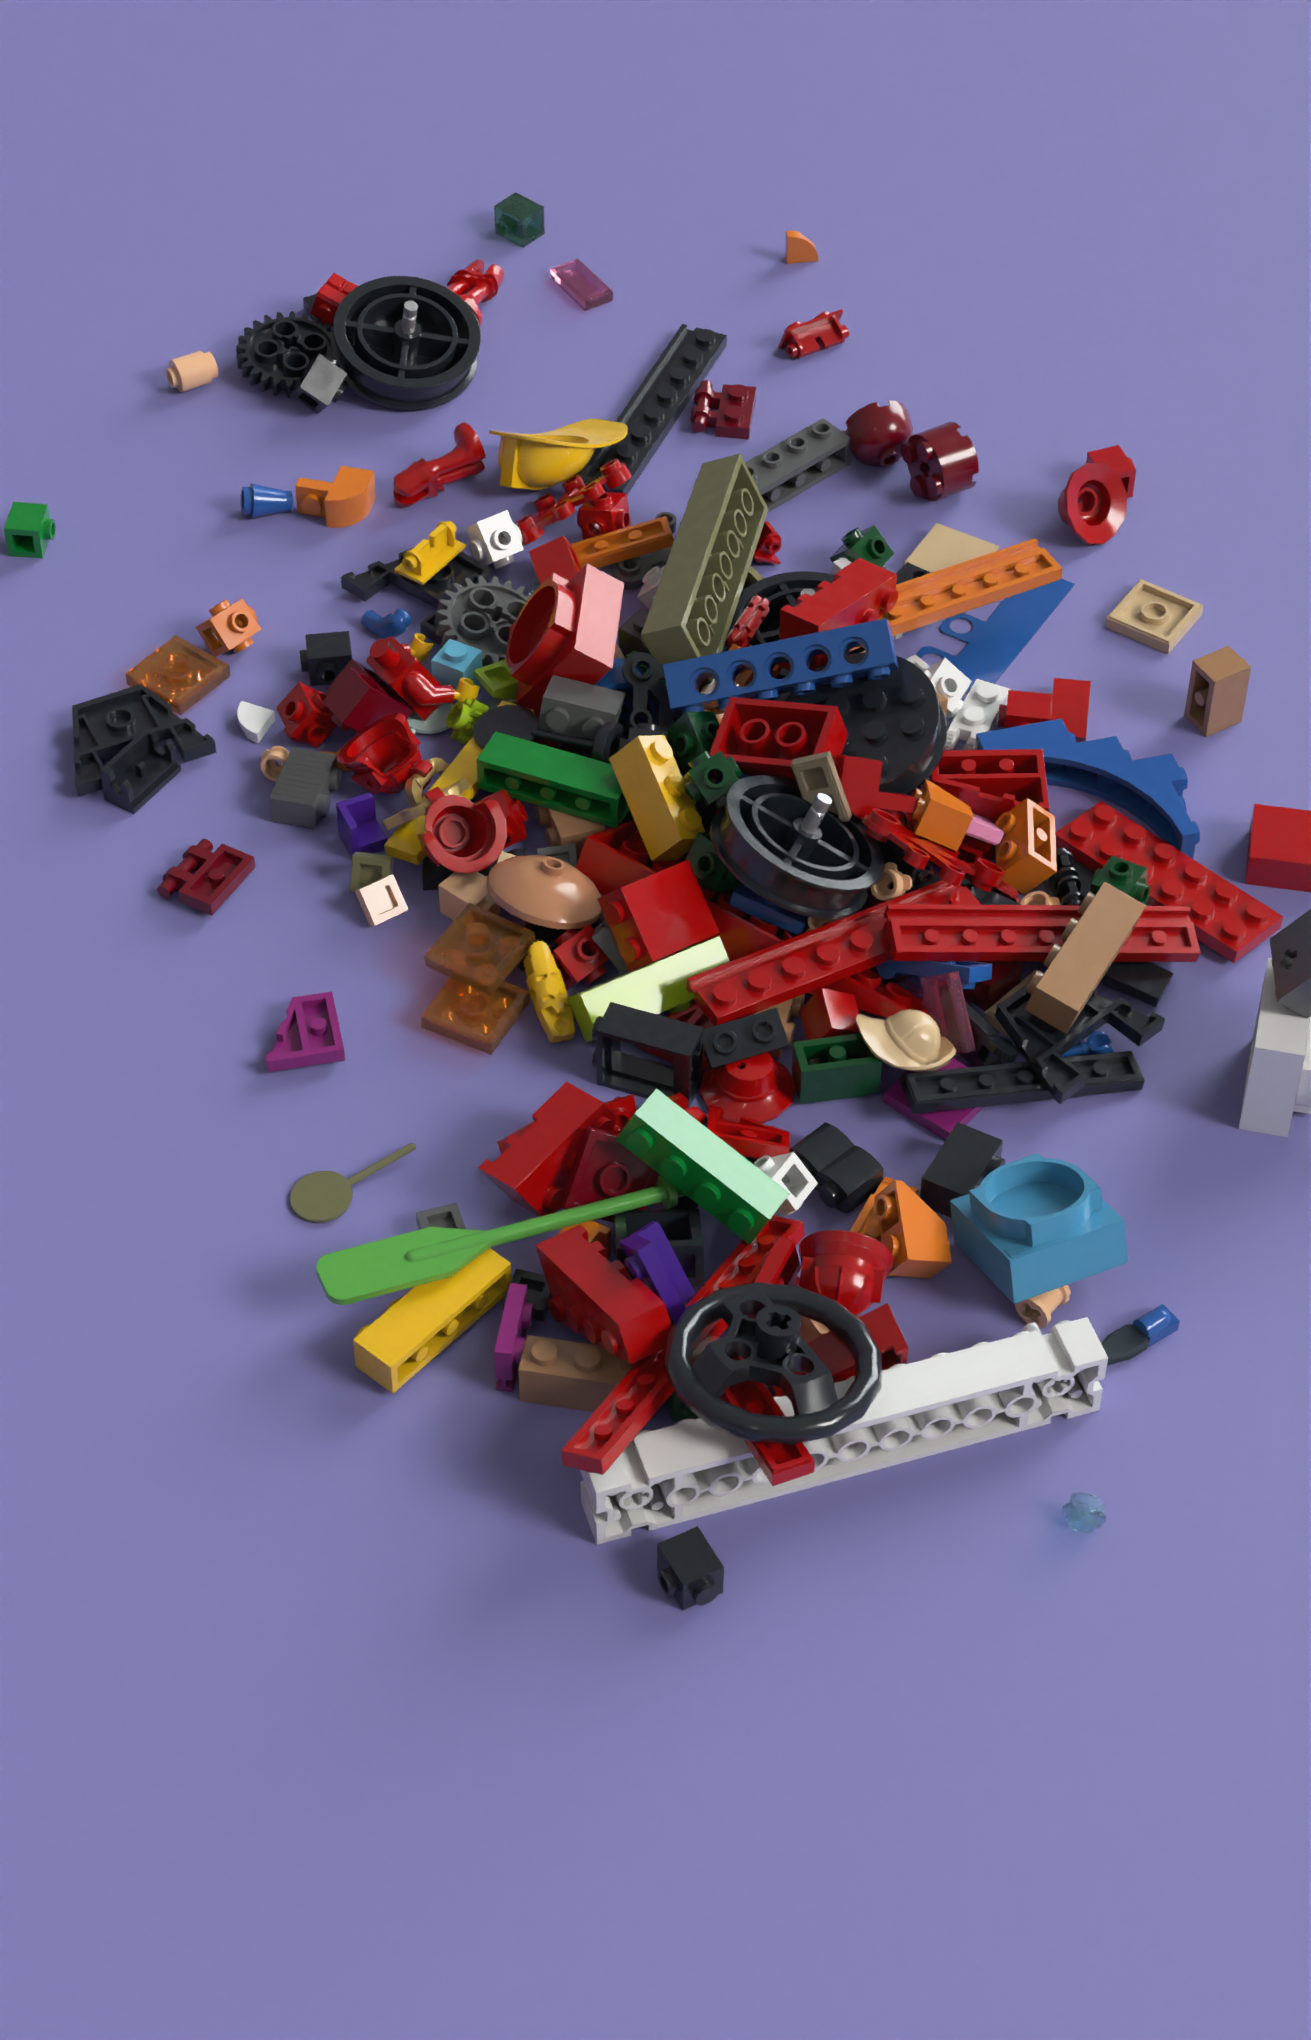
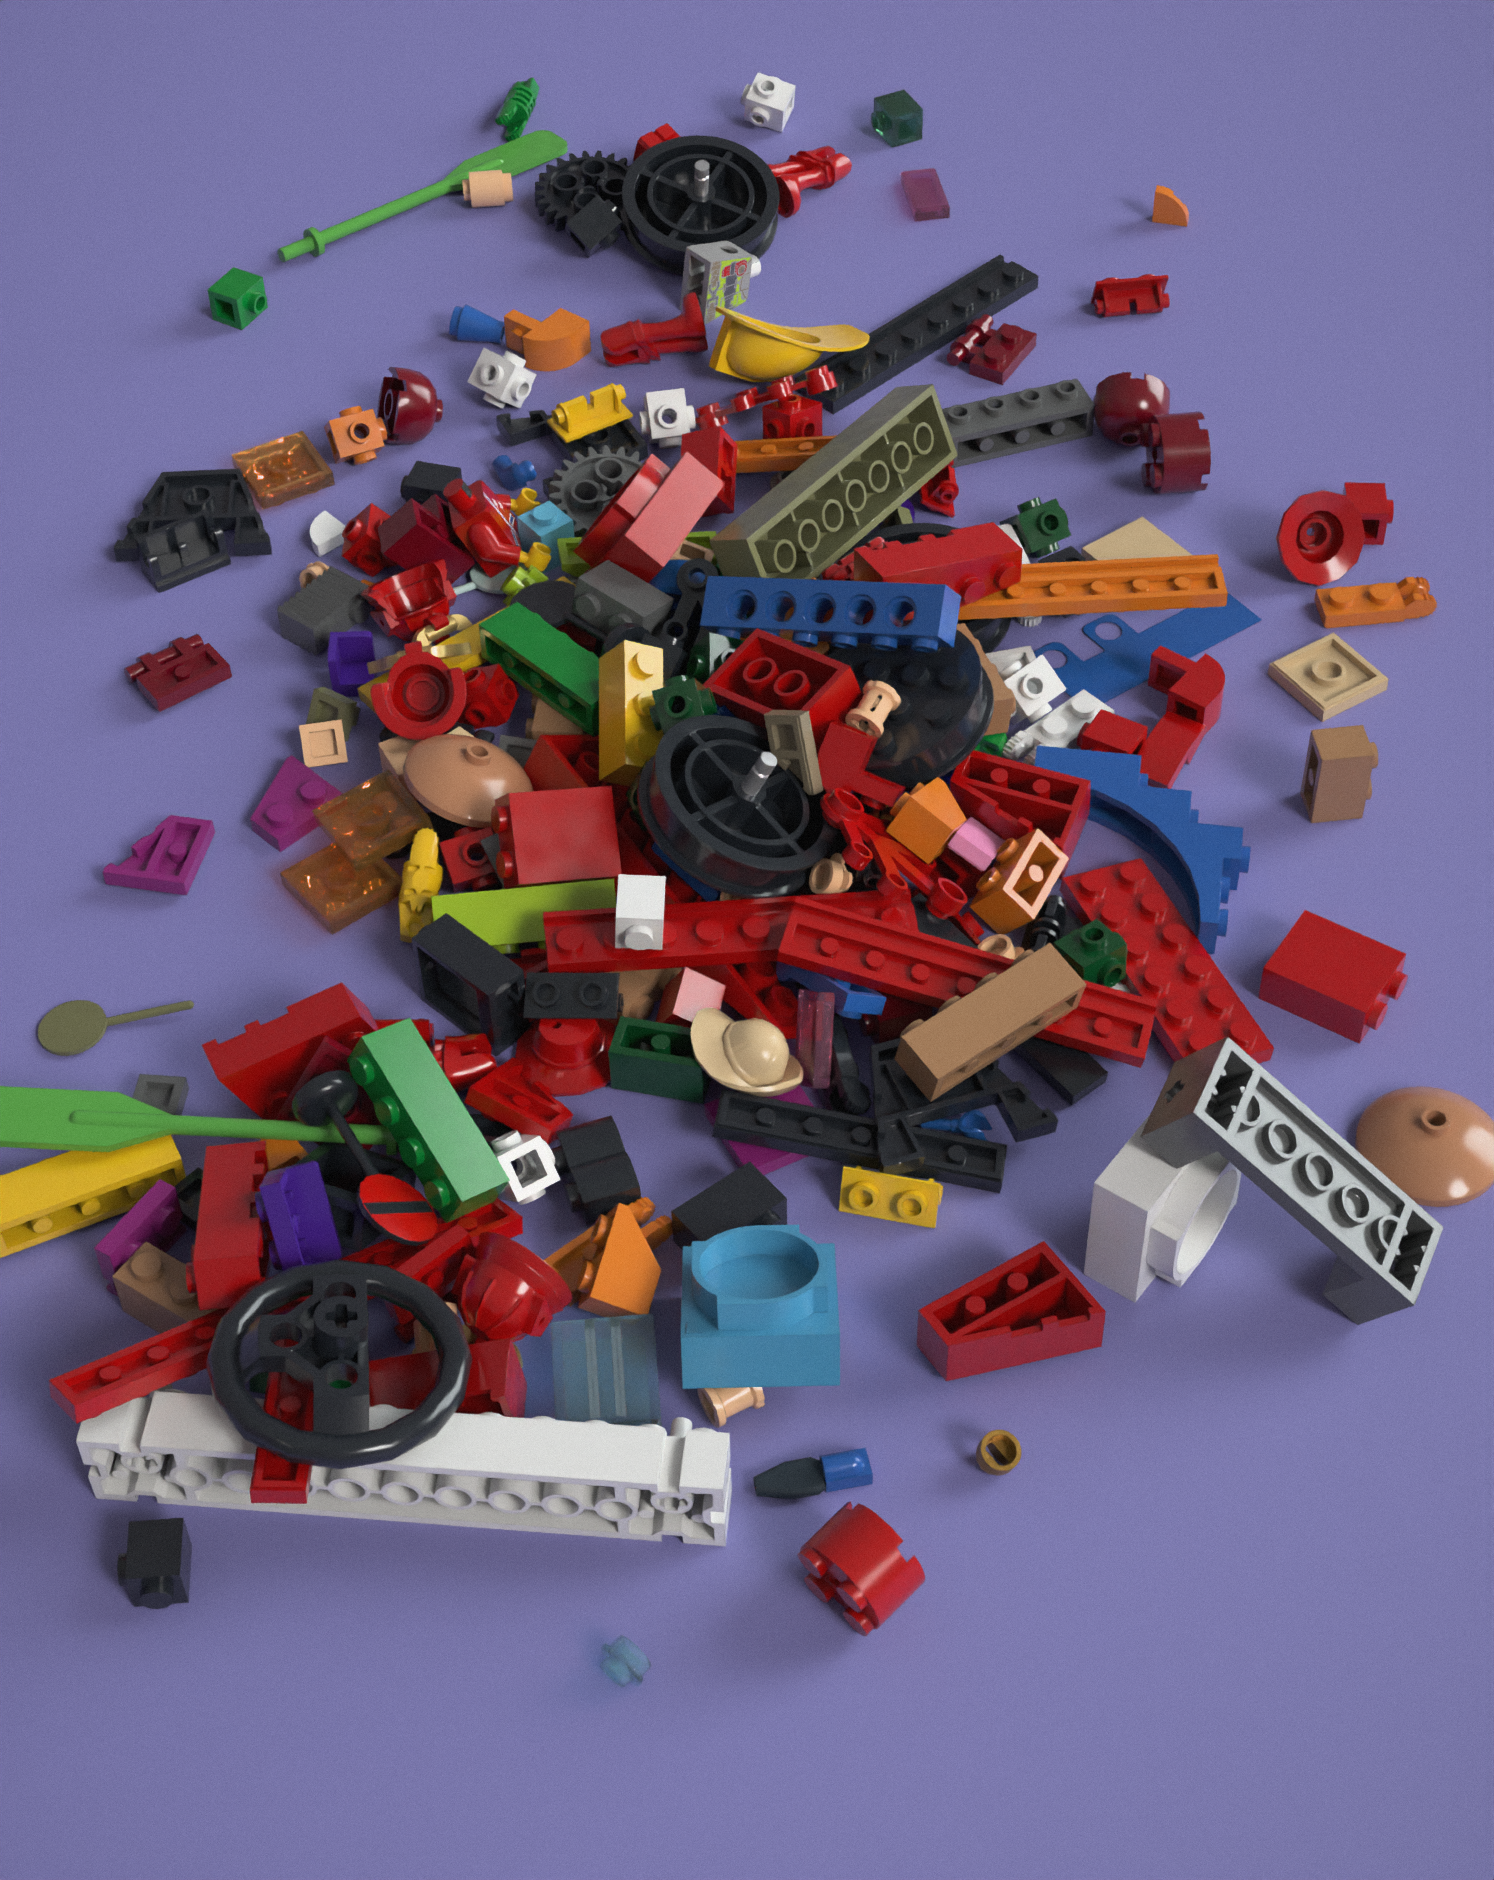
camera: 25 degrees right, 0 degrees up
none -> magenta wing [250,755,347,852]
none -> bright green piece [277,130,568,262]
none -> black piece [292,1070,437,1246]
none -> dark red cylinder [377,367,443,445]
none -> white brick [467,348,537,409]
none -> green hinge [495,77,539,142]
none -> clear light blue brick [551,1314,662,1427]
none -> white brick [615,874,666,950]
none -> light grey torso [680,241,761,325]
none -> white brick [741,73,796,133]
none -> red brick [797,1501,925,1636]
none -> yellow hinge [839,1165,943,1228]
none -> light nougat bush [845,680,901,738]
none -> red wedge [917,1241,1106,1381]
none -> pearl gold hinge [976,1430,1022,1476]
none -> red brick [1148,645,1225,734]
none -> orange hinge [1314,576,1437,628]

